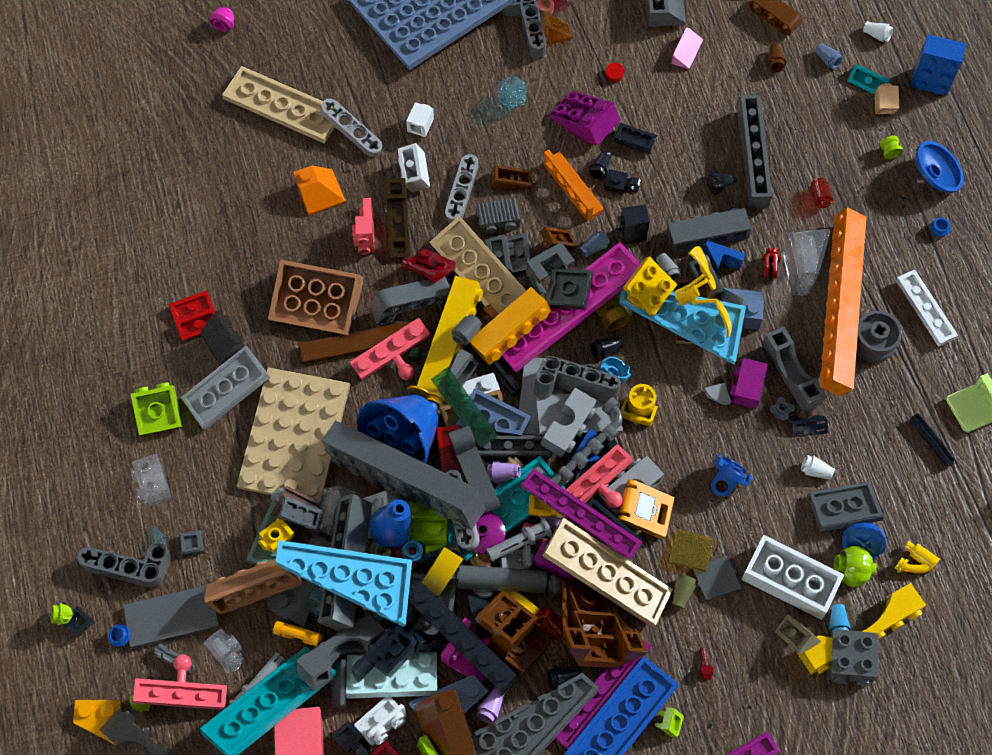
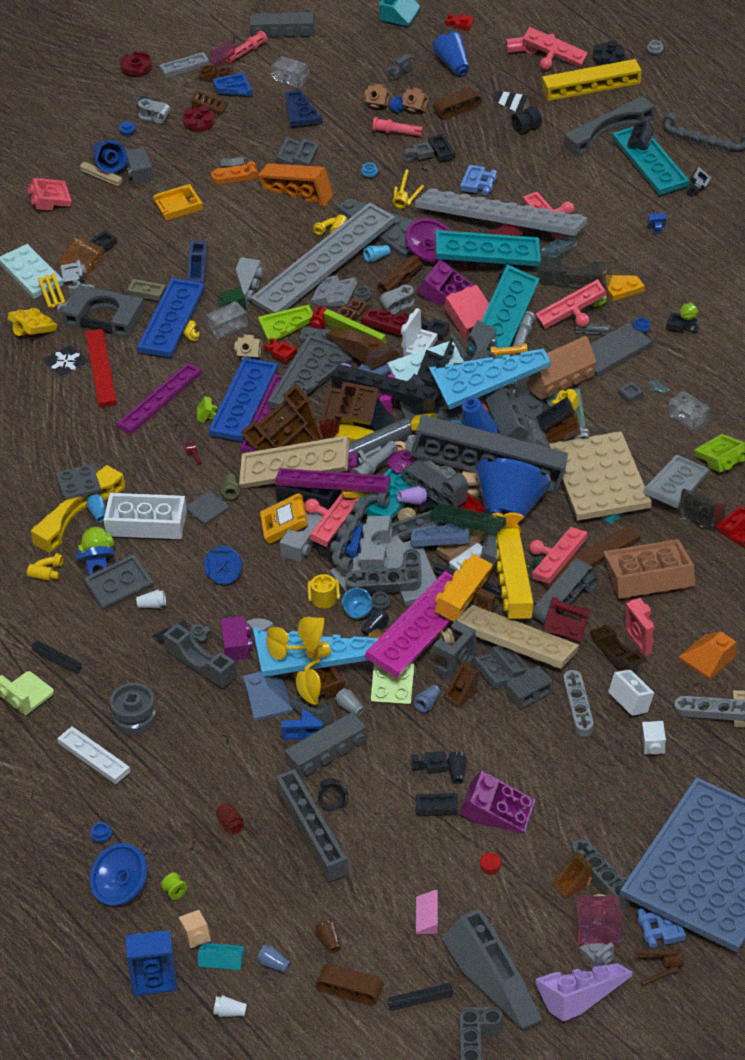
camera: 160 degrees right, 20 degrees down
dark grey beam [77,542,171,588] -> none
clear brick [203,628,244,674] -> none
dark grey brick [451,314,482,345] -> none
reddish brown slope [490,165,532,189] -> none
clear light blue brick [499,75,527,110] -> none
orange fence [543,150,604,222] -> none
pearl dark grey tile [546,268,594,310] -> none
black brick [616,204,650,245] -> none
yellow plate [623,257,677,316] -> none
clear yellow piece [669,529,714,572] -> none
red arm [763,248,781,279] -> none
dark tan slope [775,614,821,654] -> none
clear slope [783,229,830,295] -> none
brick [820,207,866,396] -> none

